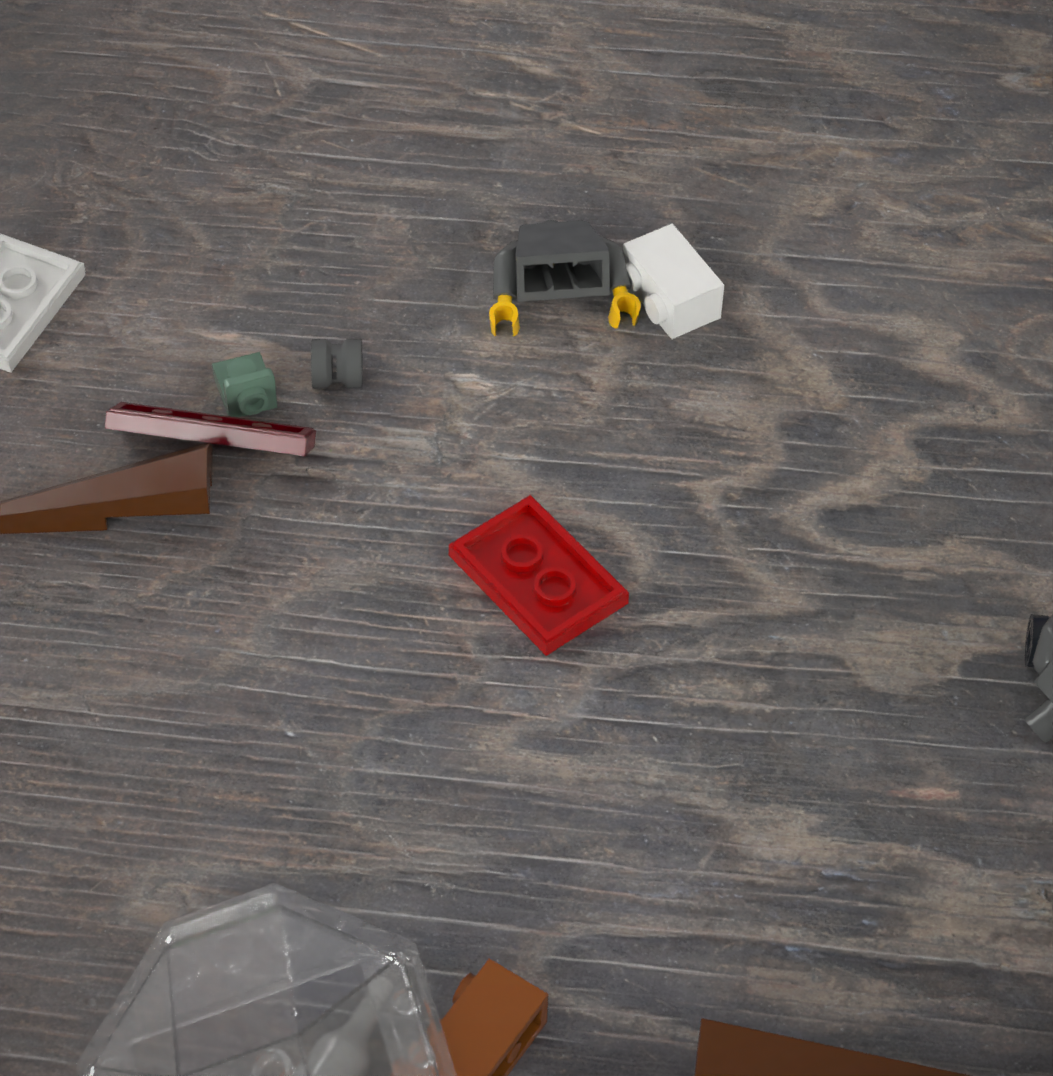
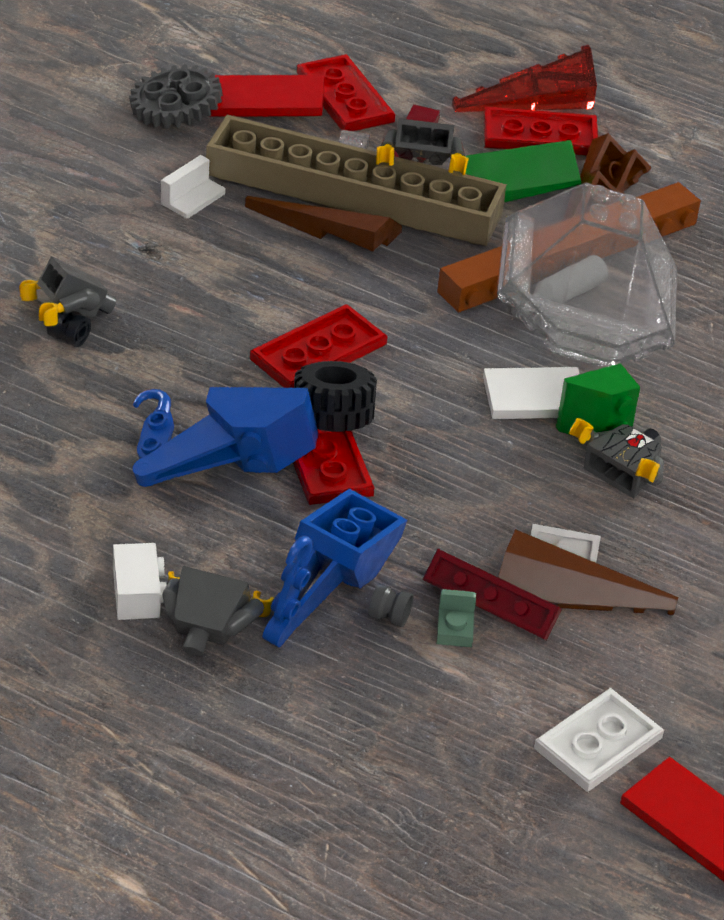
camera: 160 degrees left, 10 degrees down
none -> blue slope [133,387,318,487]
none -> red tile [250,304,388,388]
none -> blue slope [262,489,407,647]
none -> black tyre [294,361,377,432]
none -> white tile [483,367,580,419]
none -> white panel [531,524,601,563]
none -> green slope [556,363,640,435]
none -> dark grey torso [568,418,664,499]

